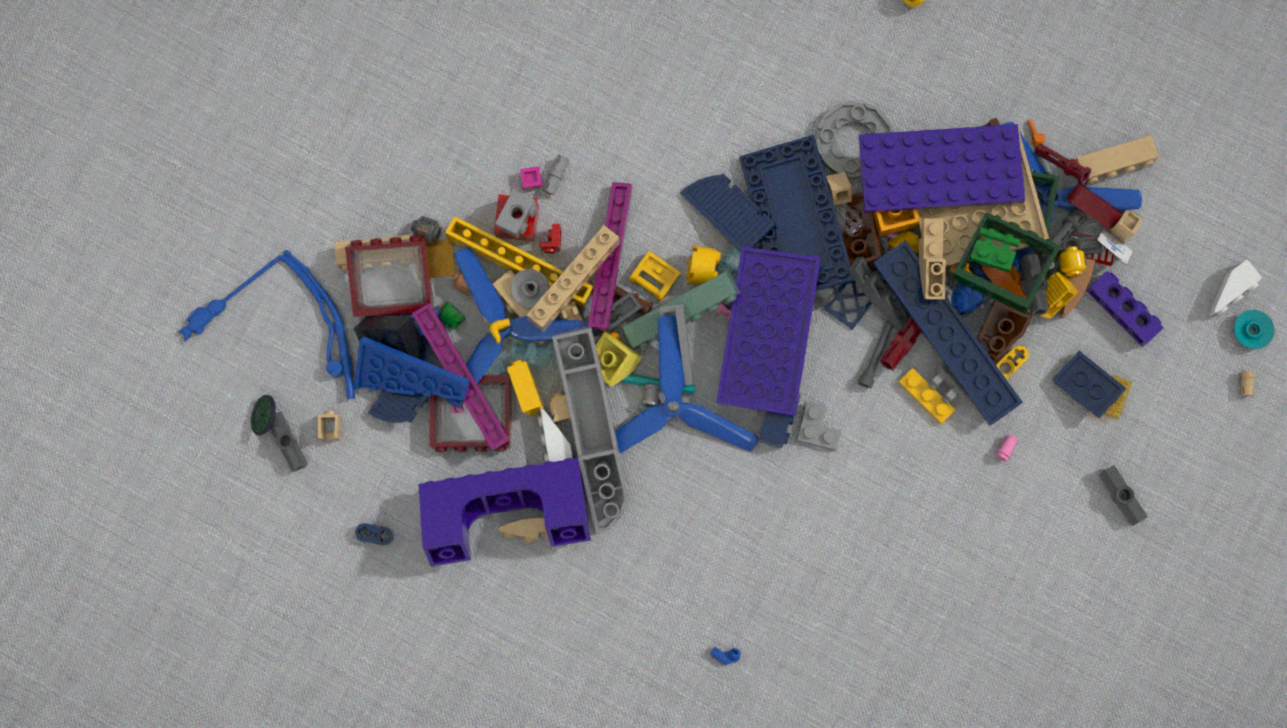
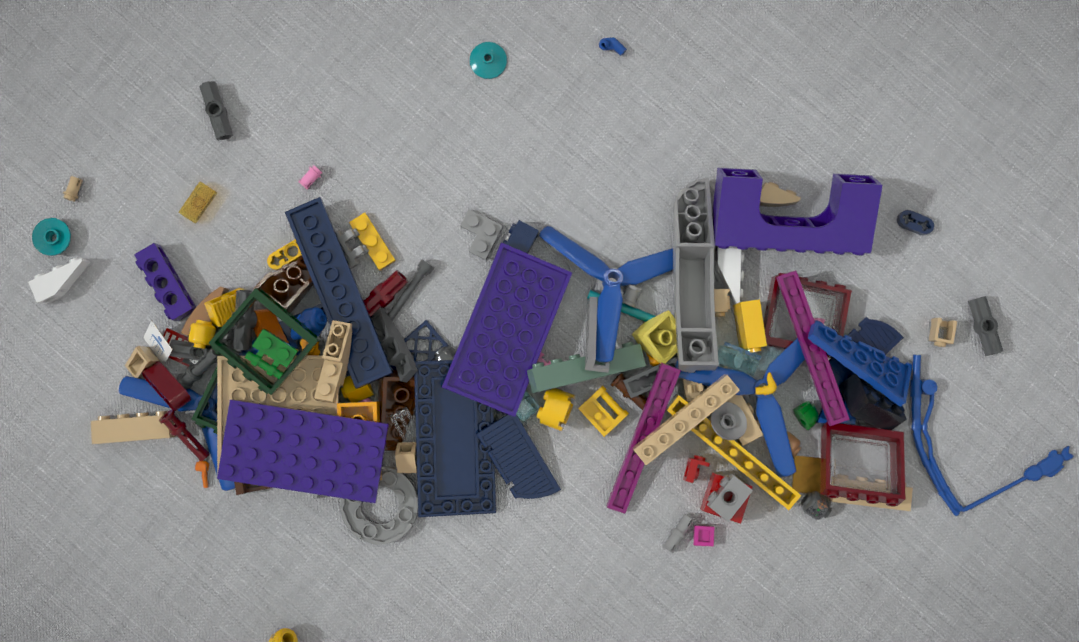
camera: 175 degrees left, 5 degrees up
dark green wheel [251,395,276,436] -> none
dark blue plate [1052,351,1126,419] -> none
none -> teal dish [470,42,507,79]

